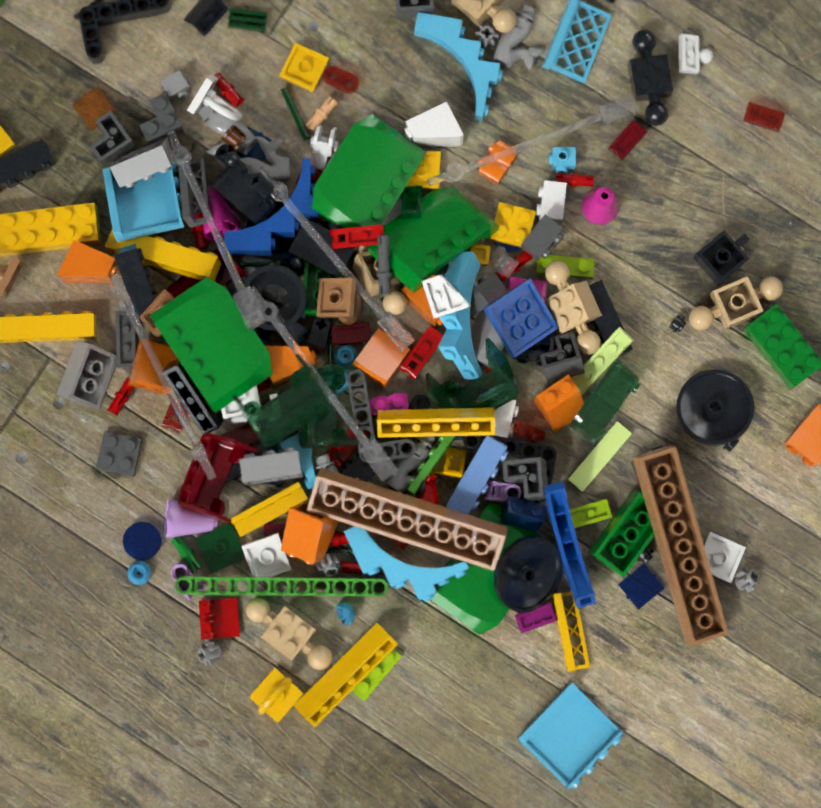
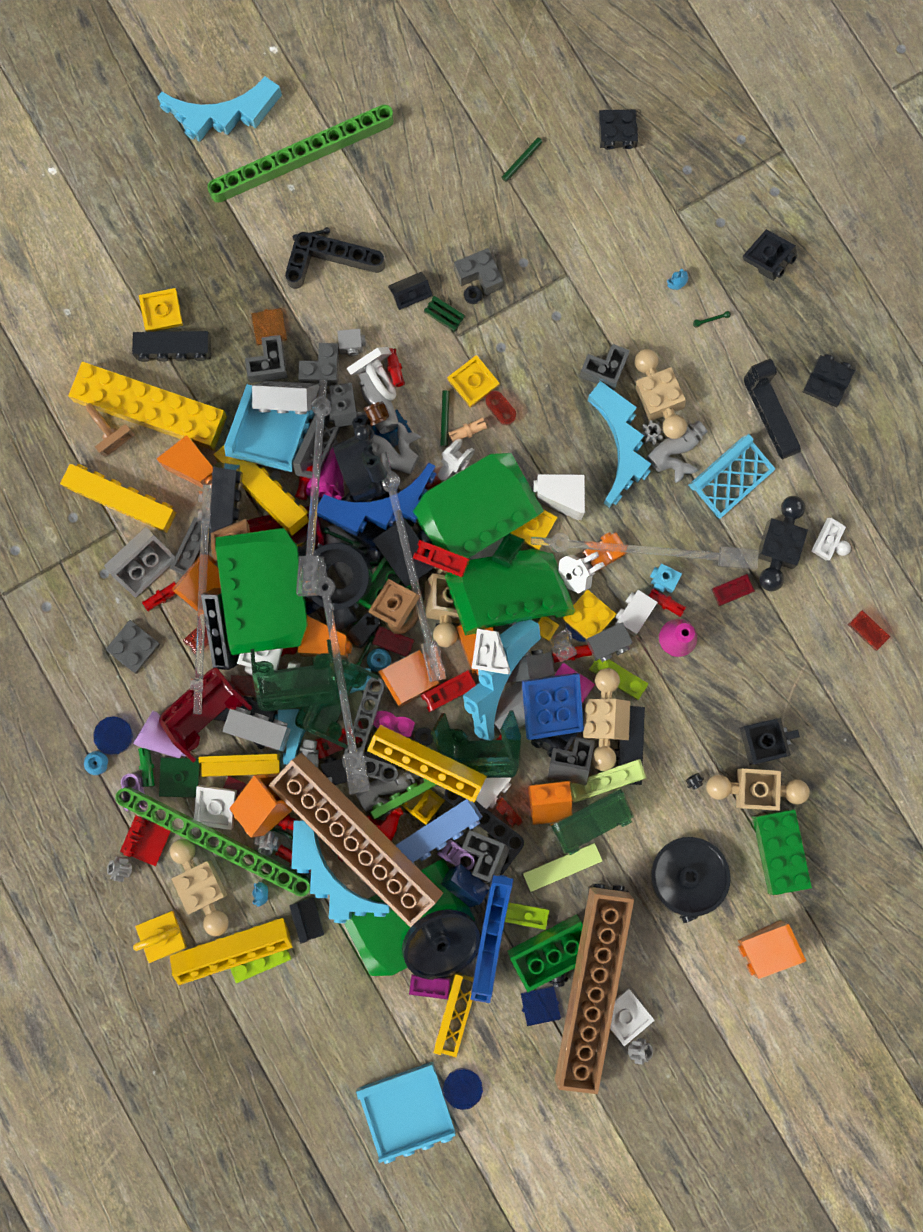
camera: 25 degrees right, 0 degrees up
dark grey pin [377,236,392,294] -> none
none -> black panel [289,897,324,944]
none -> dark grey brick [327,382,357,427]
none -> clear blue tile [443,1068,483,1110]
none -> white hinge [558,552,605,593]

